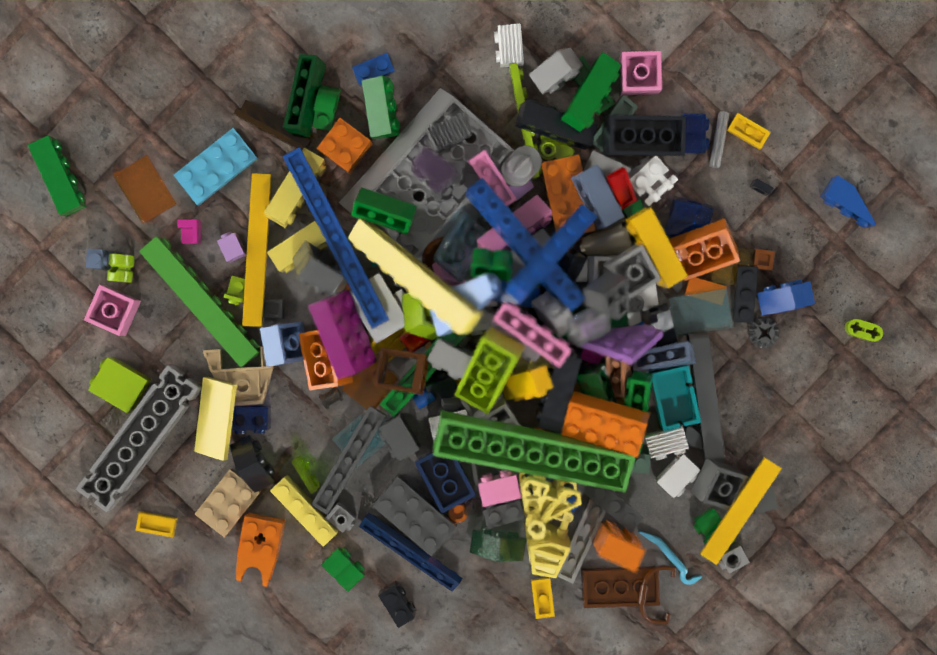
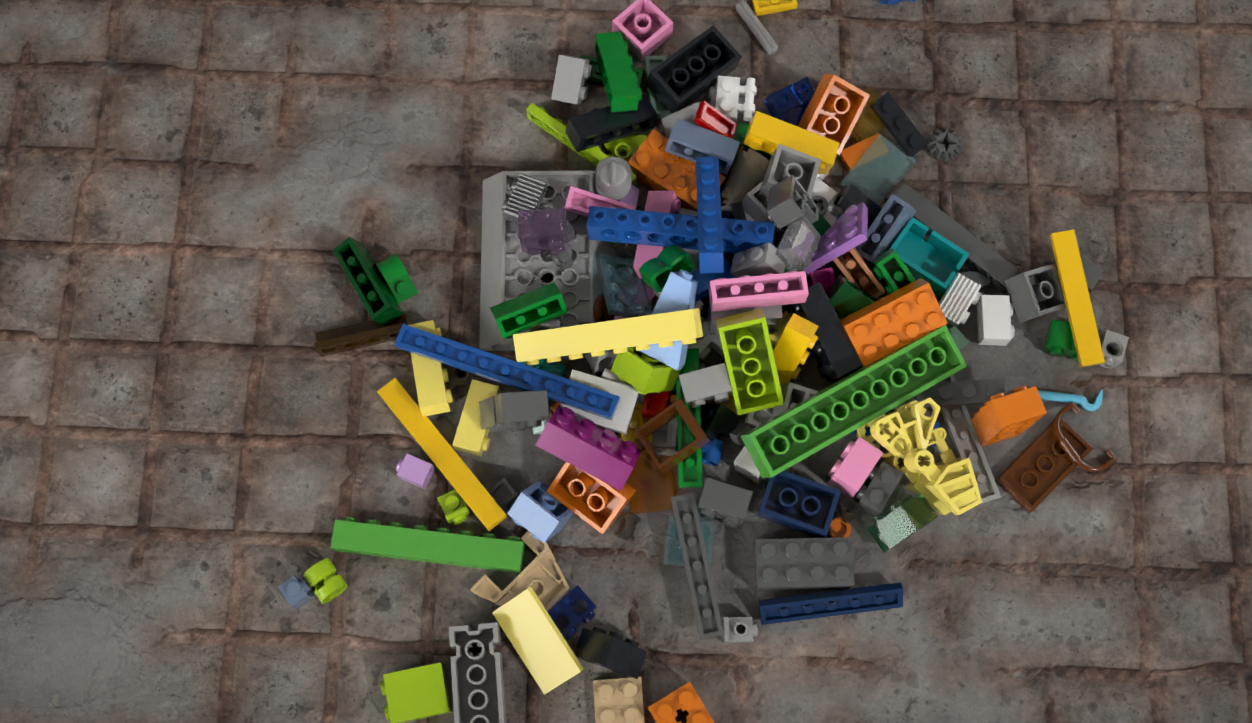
camera: 40 degrees left, 15 degrees down
green brick [27,135,86,217] -> none
bright pink brick [84,285,141,336] -> none
clear orange piece [113,155,176,224] -> none
medium azure plate [174,128,258,206] -> none
dark pink panel [177,220,201,244] -> none
light yellow brick [270,475,339,547] -> none
clear neon green plate [291,455,320,494] -> none
orange brick [317,118,373,174] -> none
green brick [321,546,365,592] -> none
blue plate [352,53,395,86] -> none
brick [362,76,400,139] -> none
black brick [378,581,417,628] -> none
white brick [494,24,524,68] -> none
yellow plate [531,577,555,619] -> none
clear blue brick [681,114,709,154] -> none
black tile [749,179,774,196] -> none
dark orange plate [752,249,775,271] -> none
blue brick [757,279,815,316] -> none
lime beam [845,319,883,342] -> none

